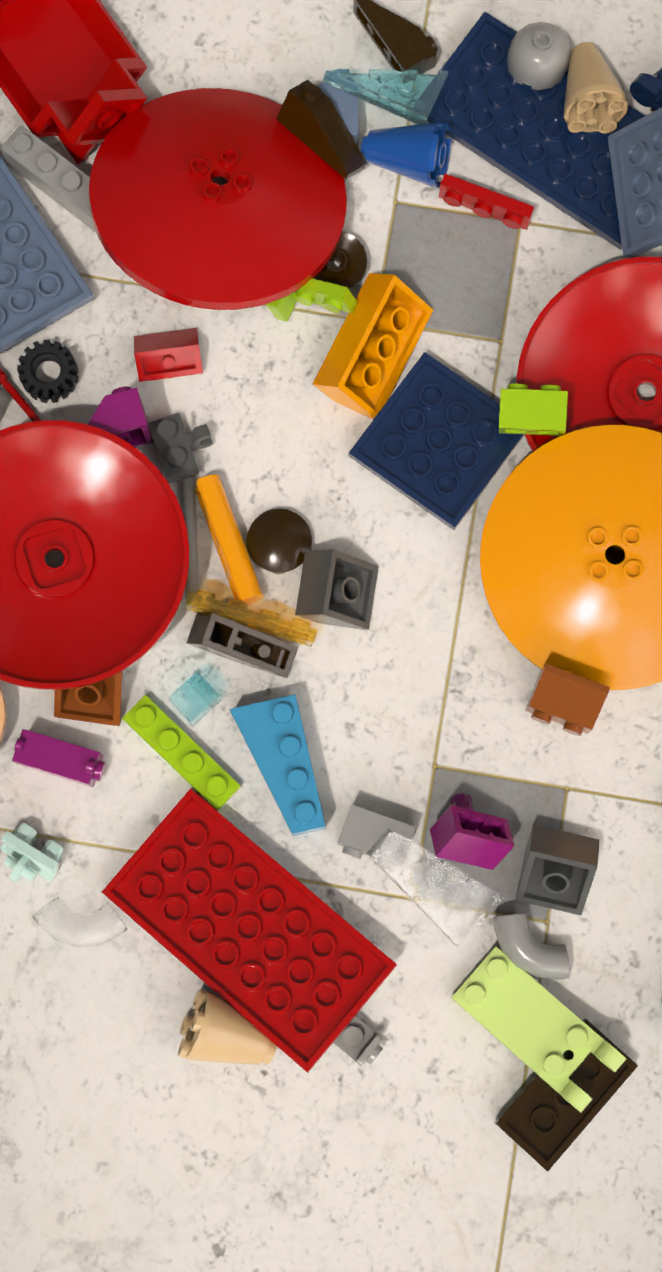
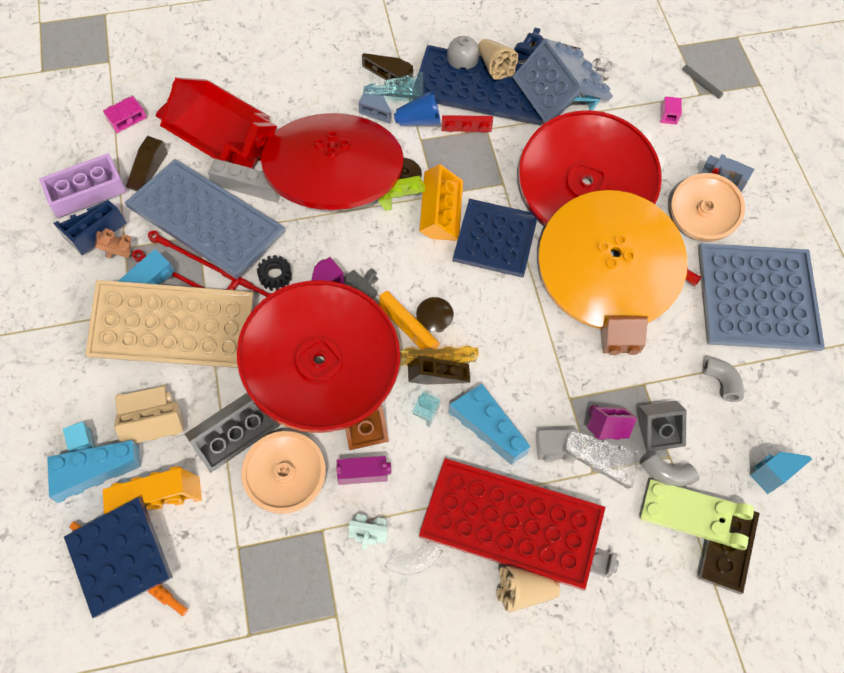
camera: 25 degrees left, 15 degrees down
lime plate [122,695,241,811] -> none
red panel [134,328,203,382] -> none
dark brown slope [276,80,367,179] -> none
dark grey slope [295,549,379,630] -> none
lime brick [499,384,568,436] -> none

